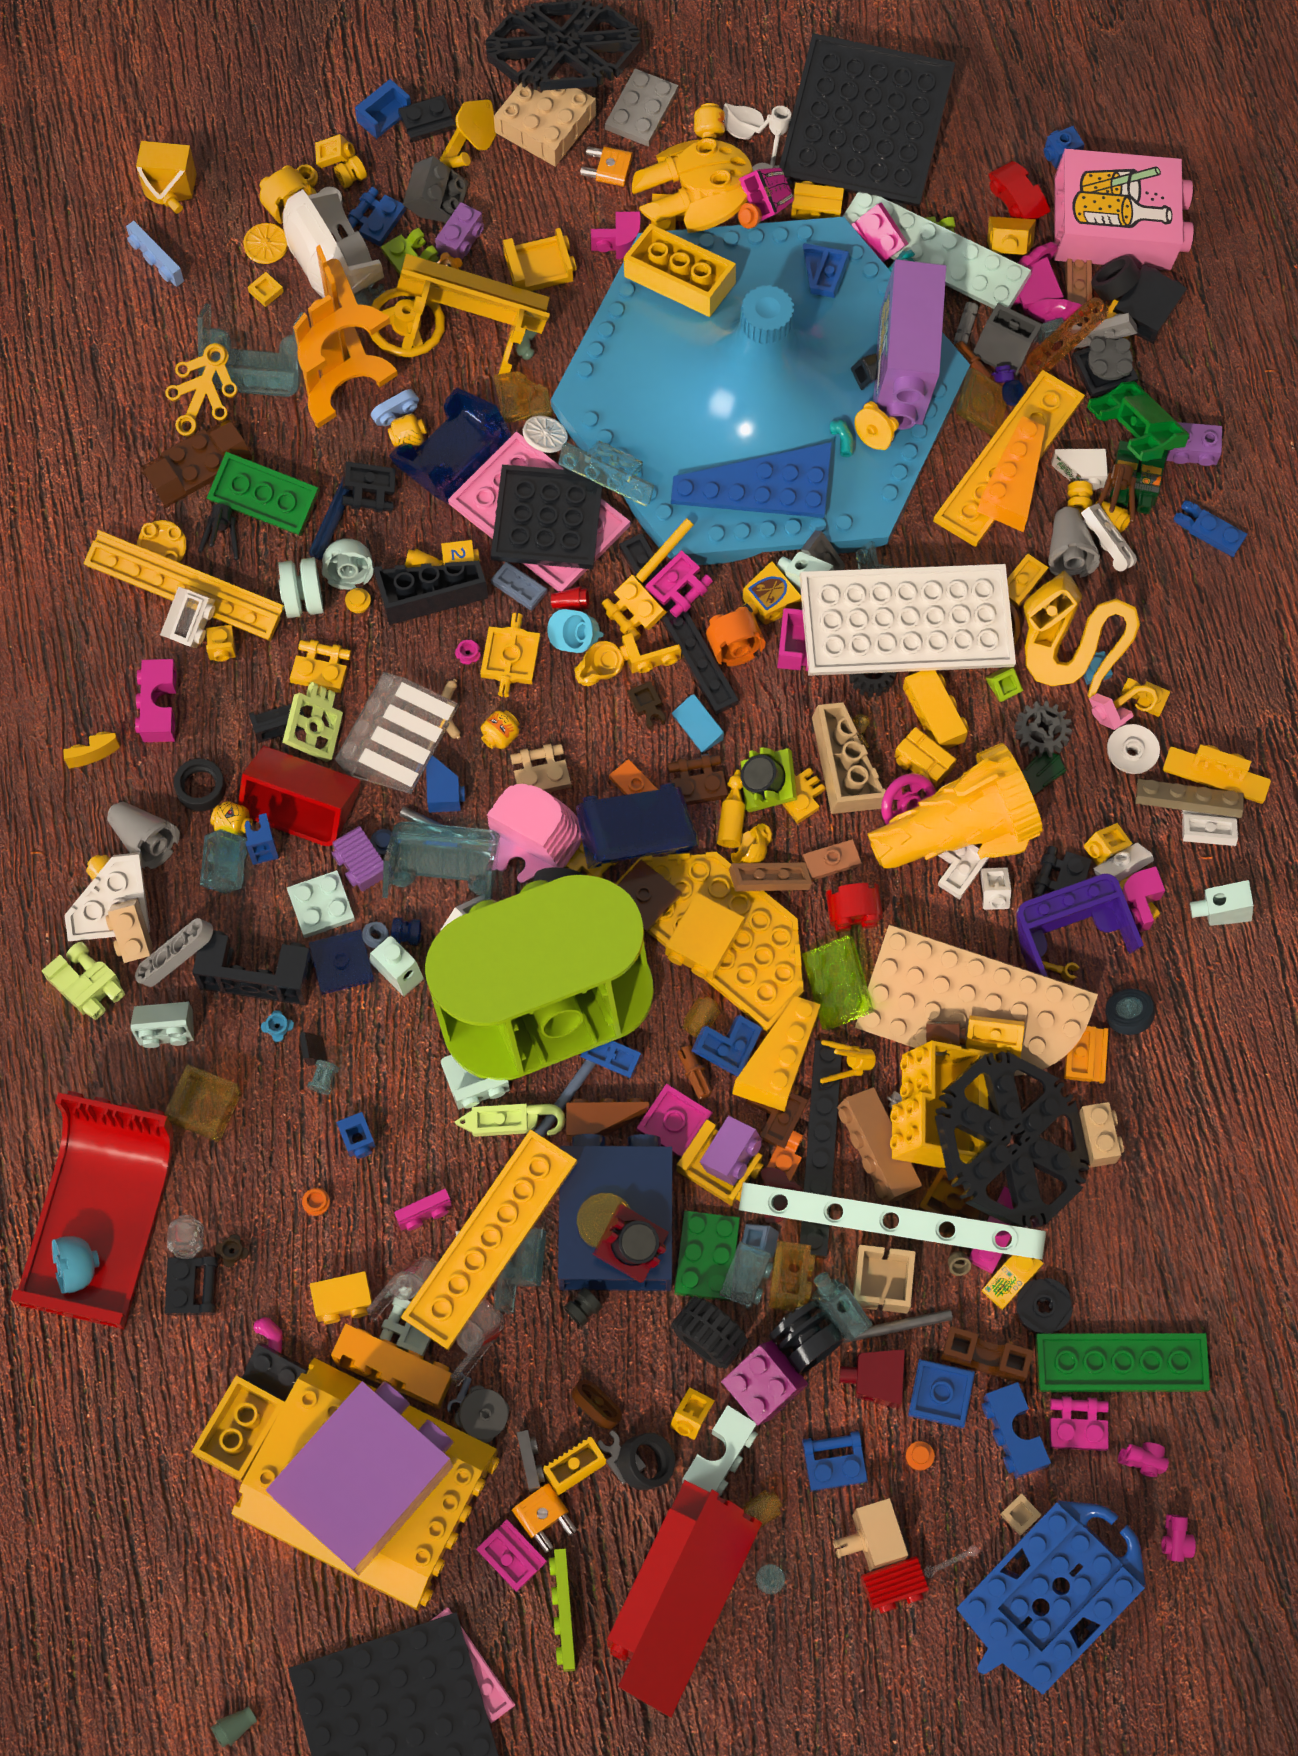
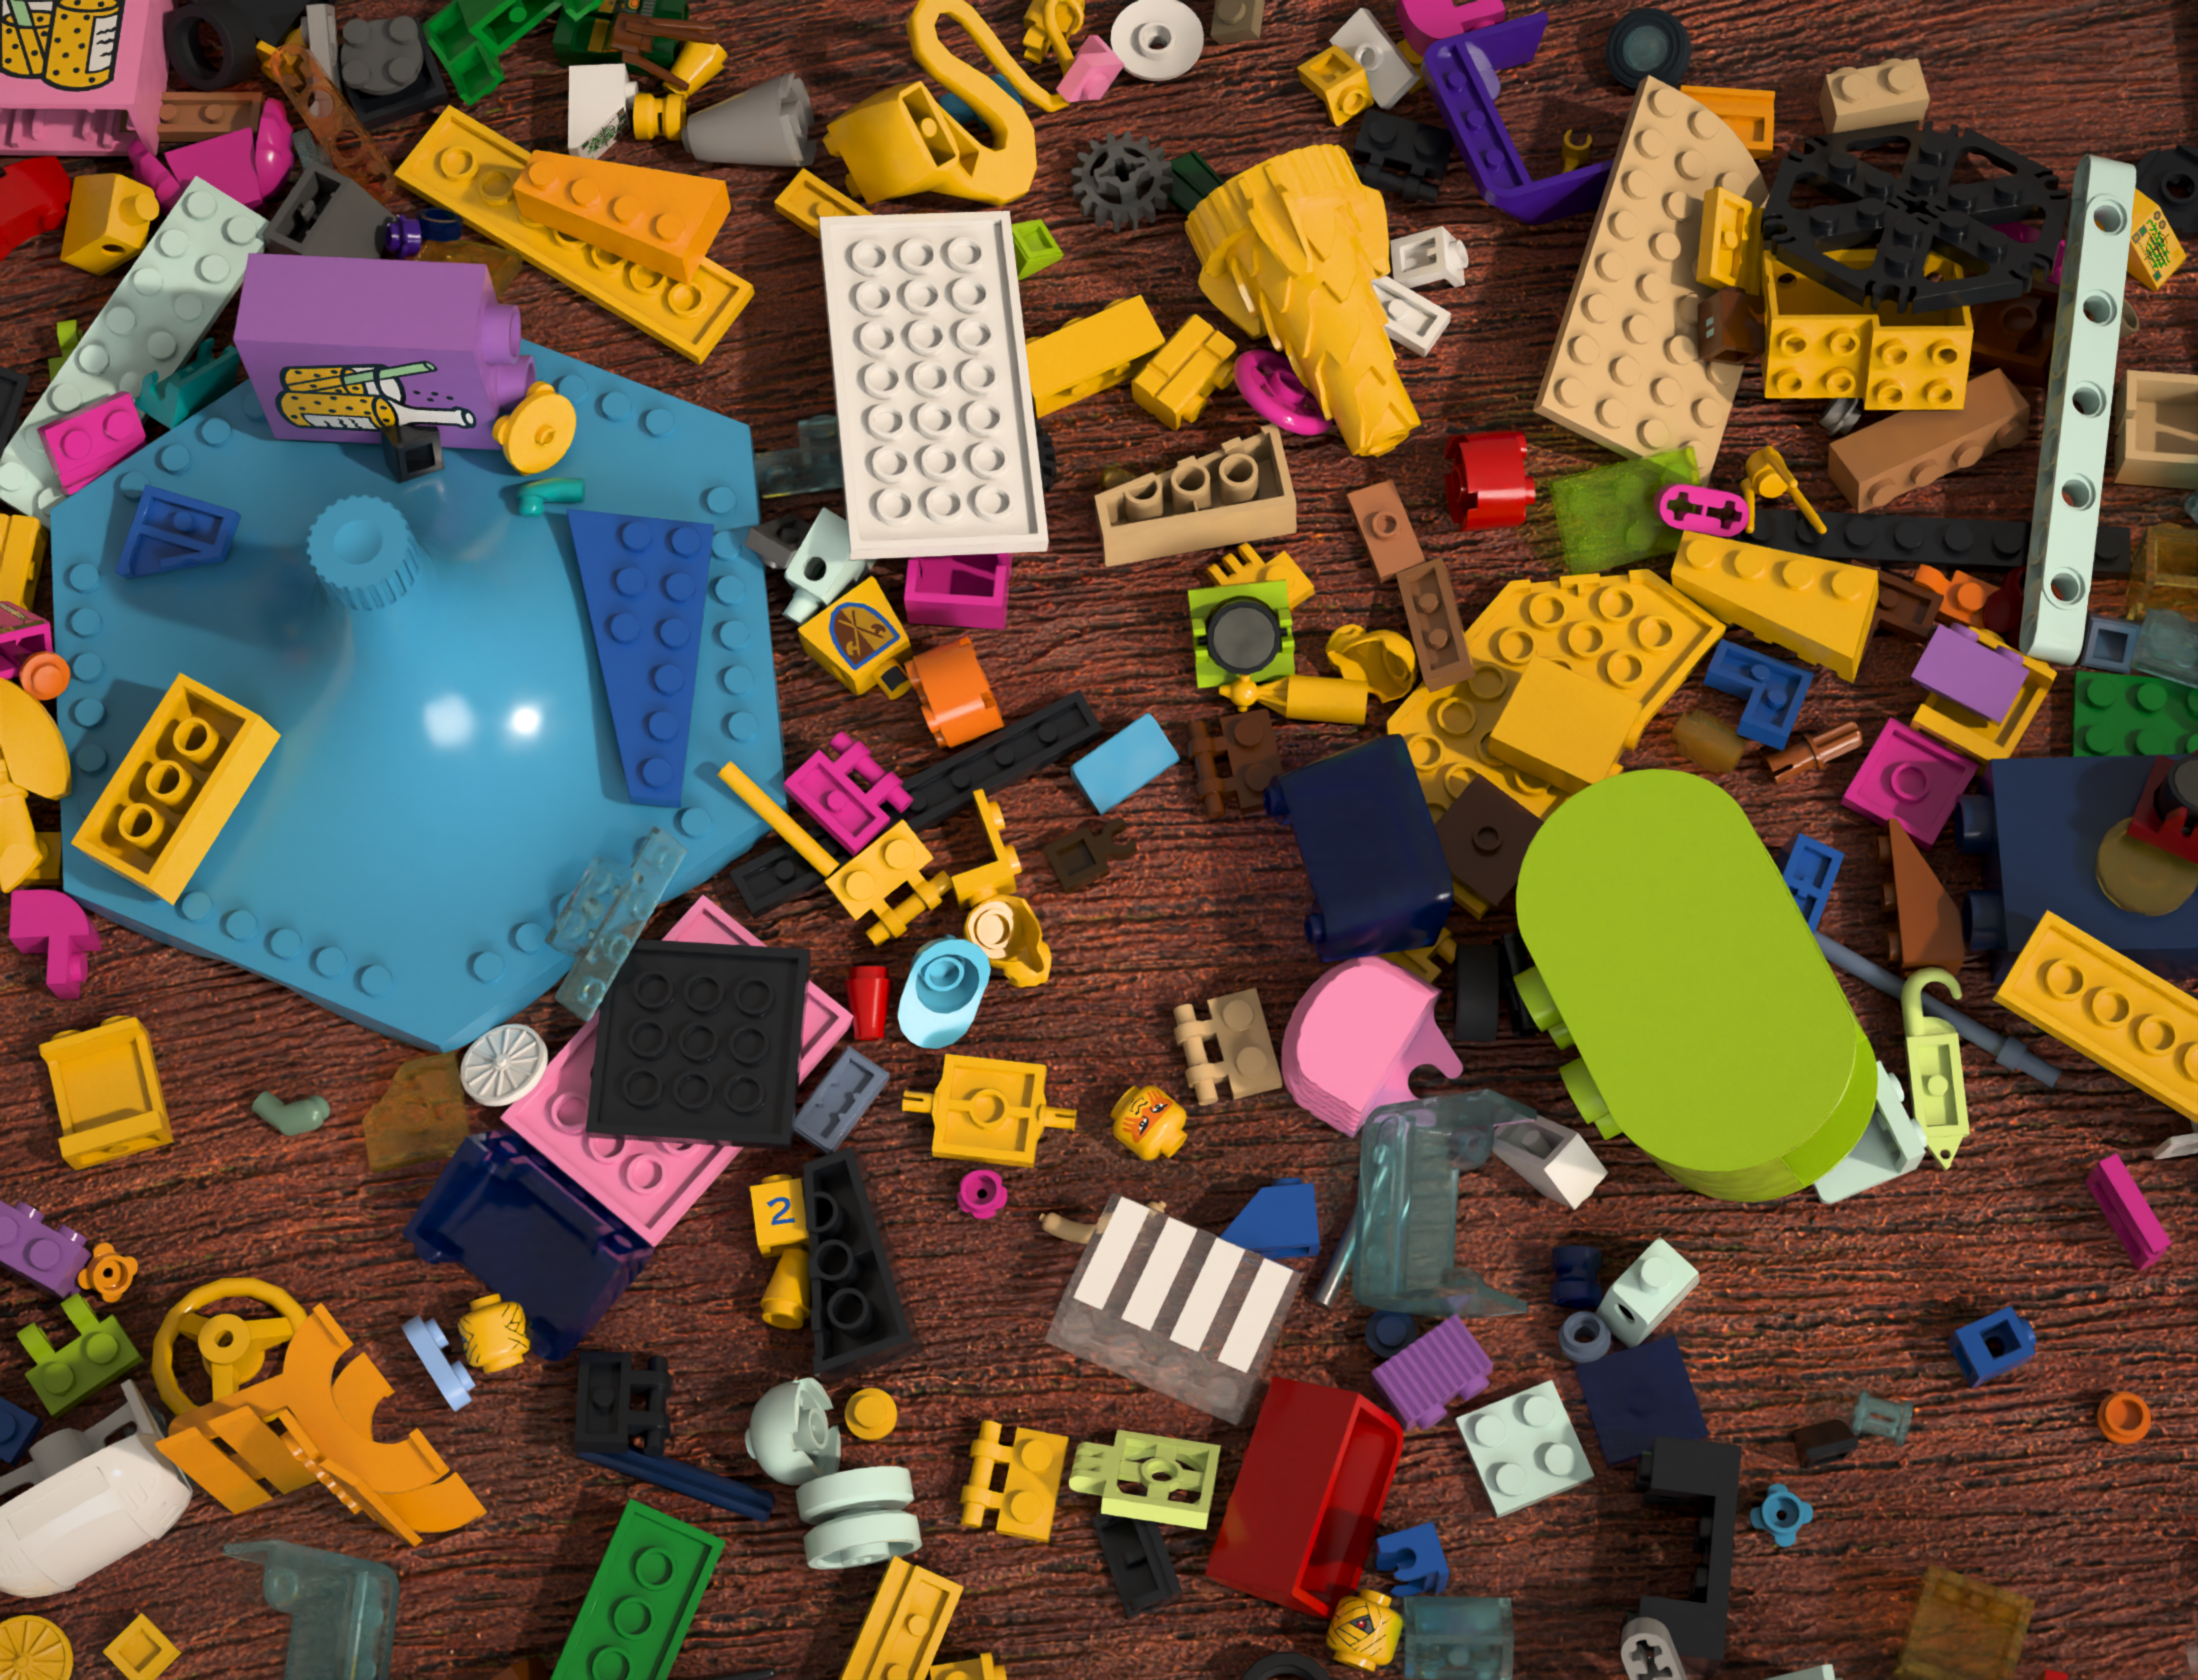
camera: 85 degrees left, 0 degrees up
yellow piece [396,254,550,379] -> none
orange plate [609,759,664,815] -> none
white plate [1081,503,1137,571] -> none
none -> dark pink beam [1653,482,1749,537]

